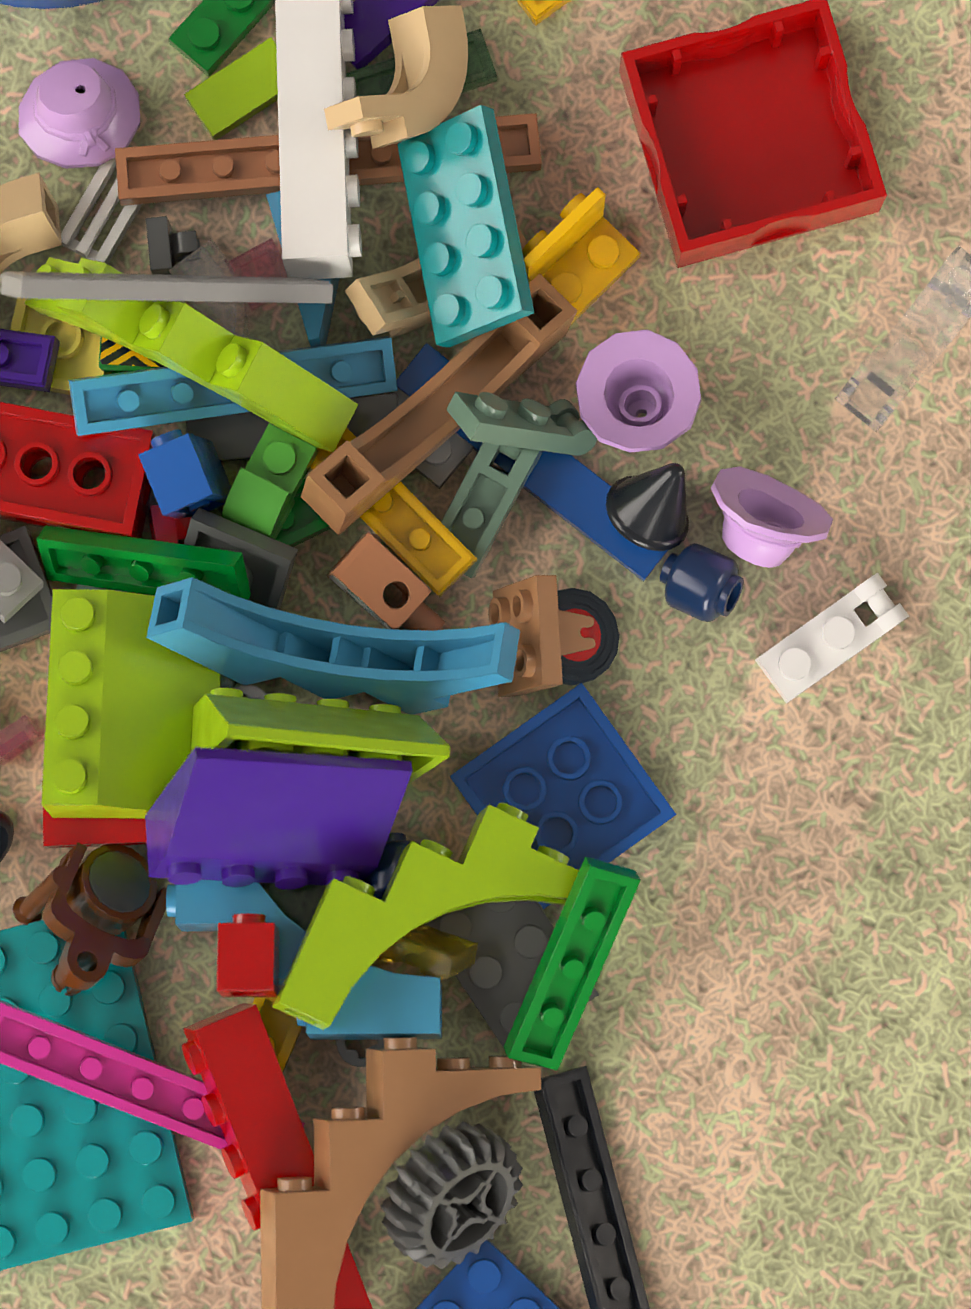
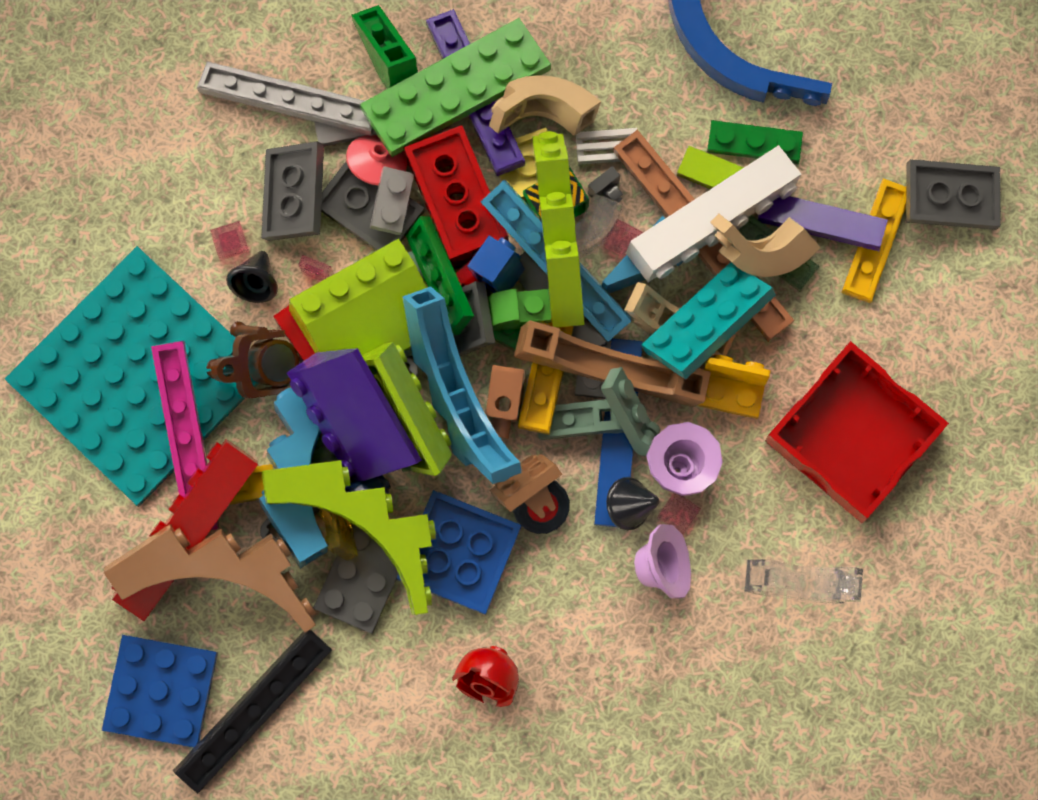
camera: 55 degrees right, 5 degrees down
light grey tile [1,271,333,304] -> none
lavender hat [19,58,140,169] -> none
red brick [217,913,280,997] -> none
dark grey gear [381,1121,523,1269] -> none
green plate [503,856,641,1071] -> none
dark blue head [660,543,744,622] -> none
white plate [755,573,909,704] -> none
none -> red cylinder [452,646,519,707]
none -> clear pink tile [657,493,701,535]

